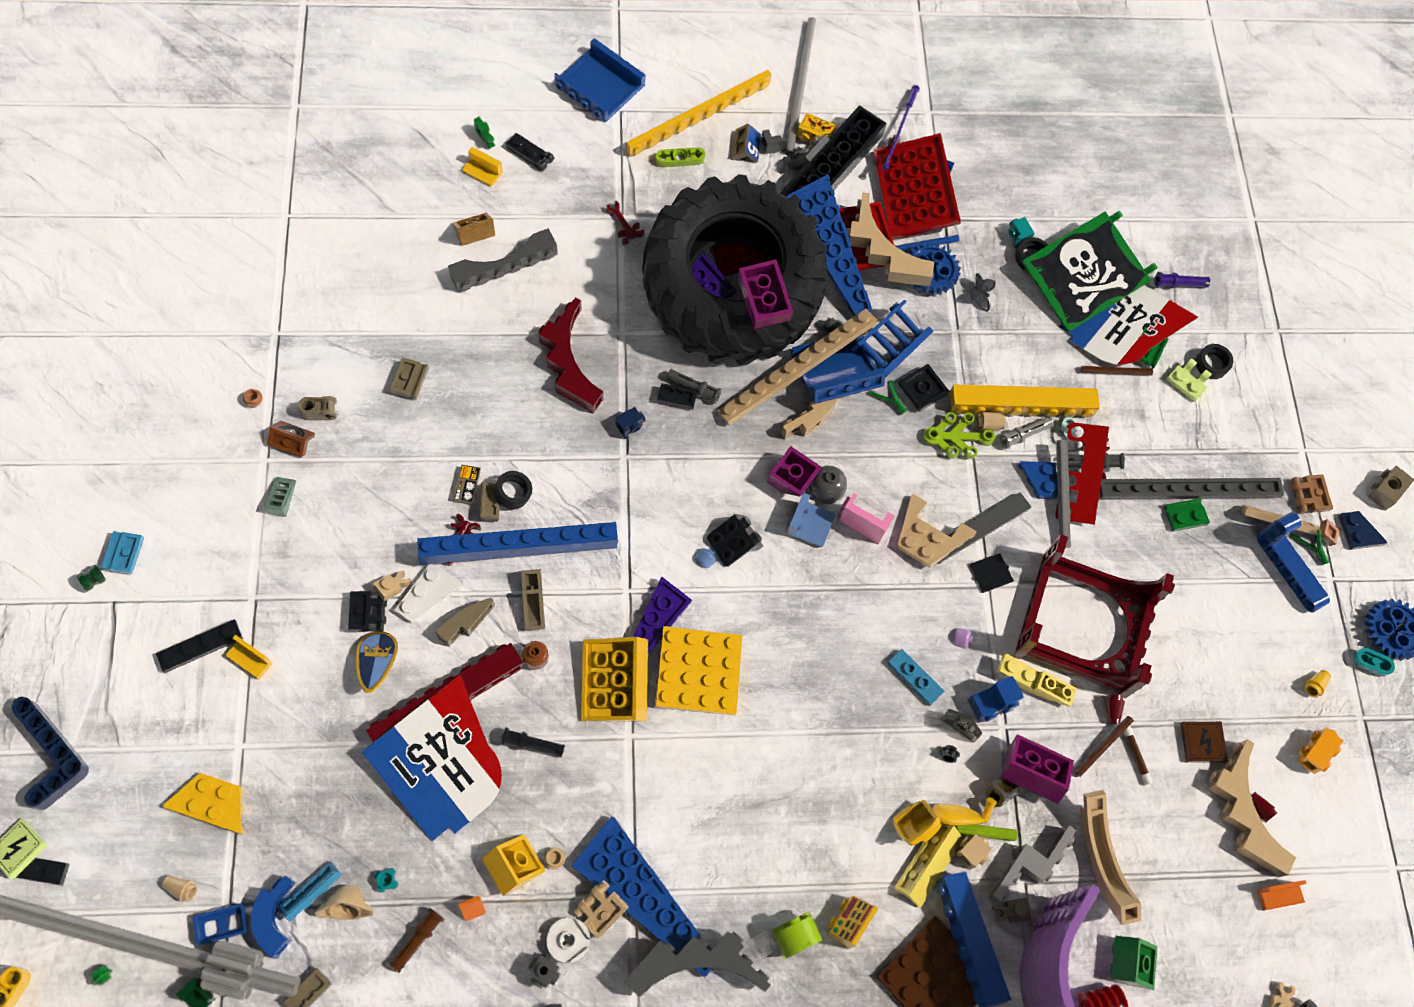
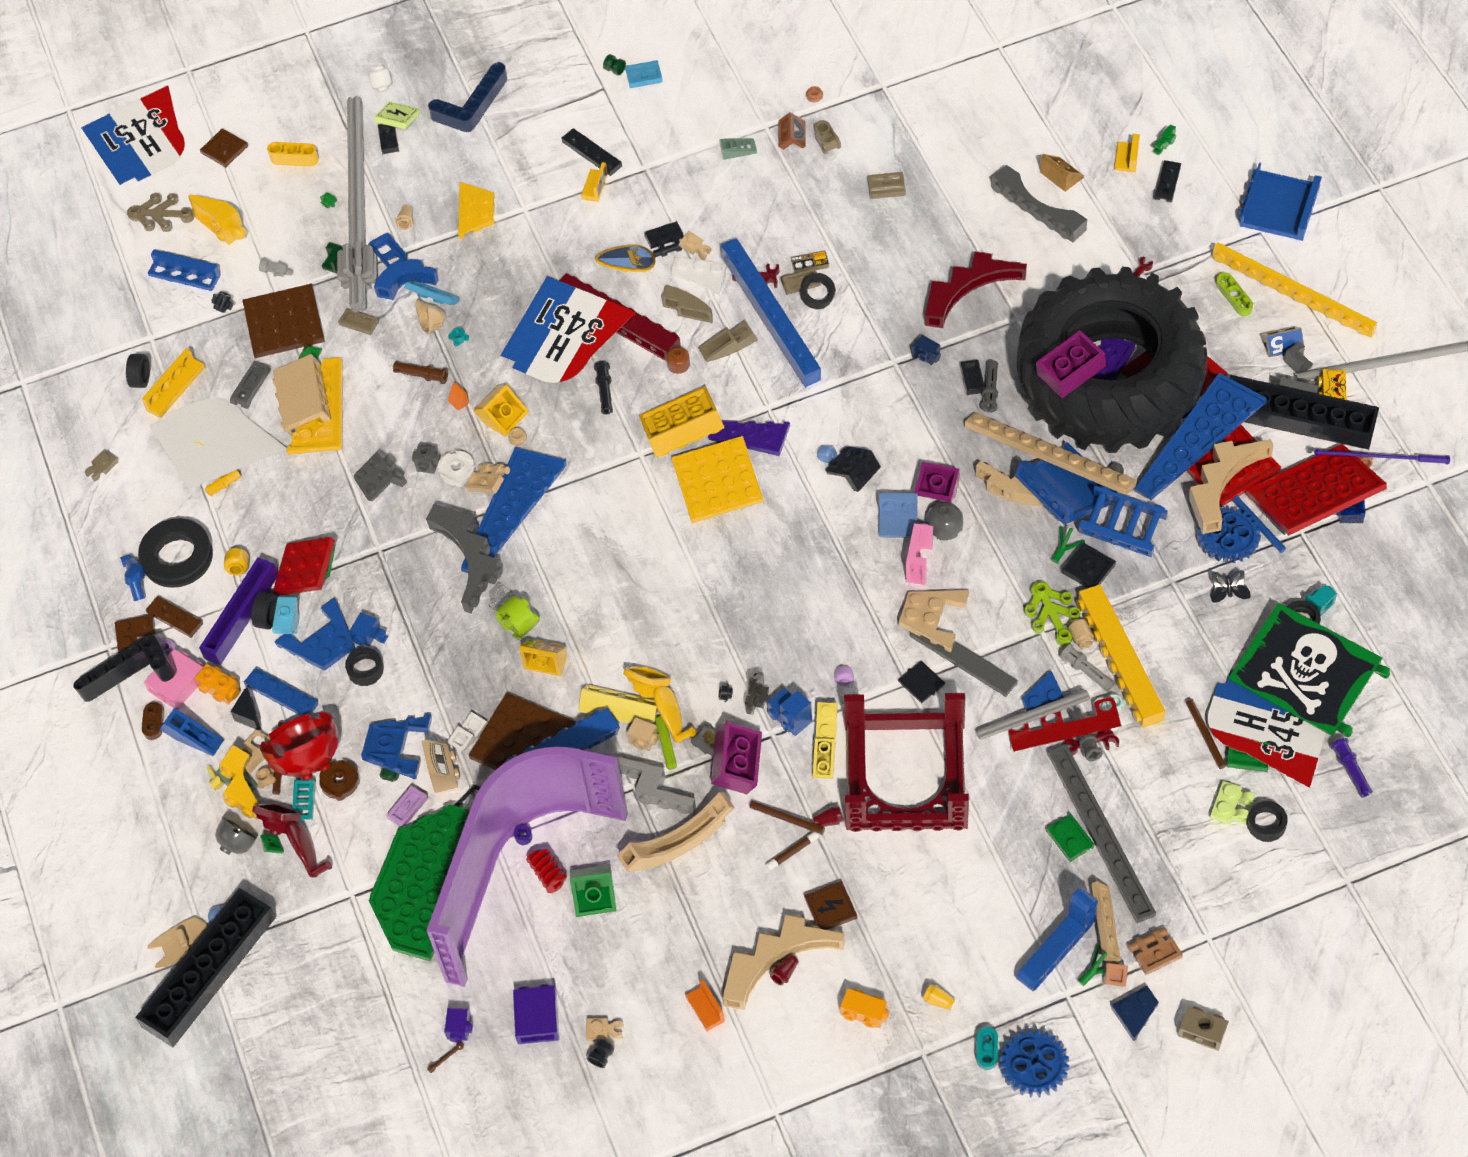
camera: 85 degrees right, 10 degrees down
dark azure plate [887,649,945,706] -> none

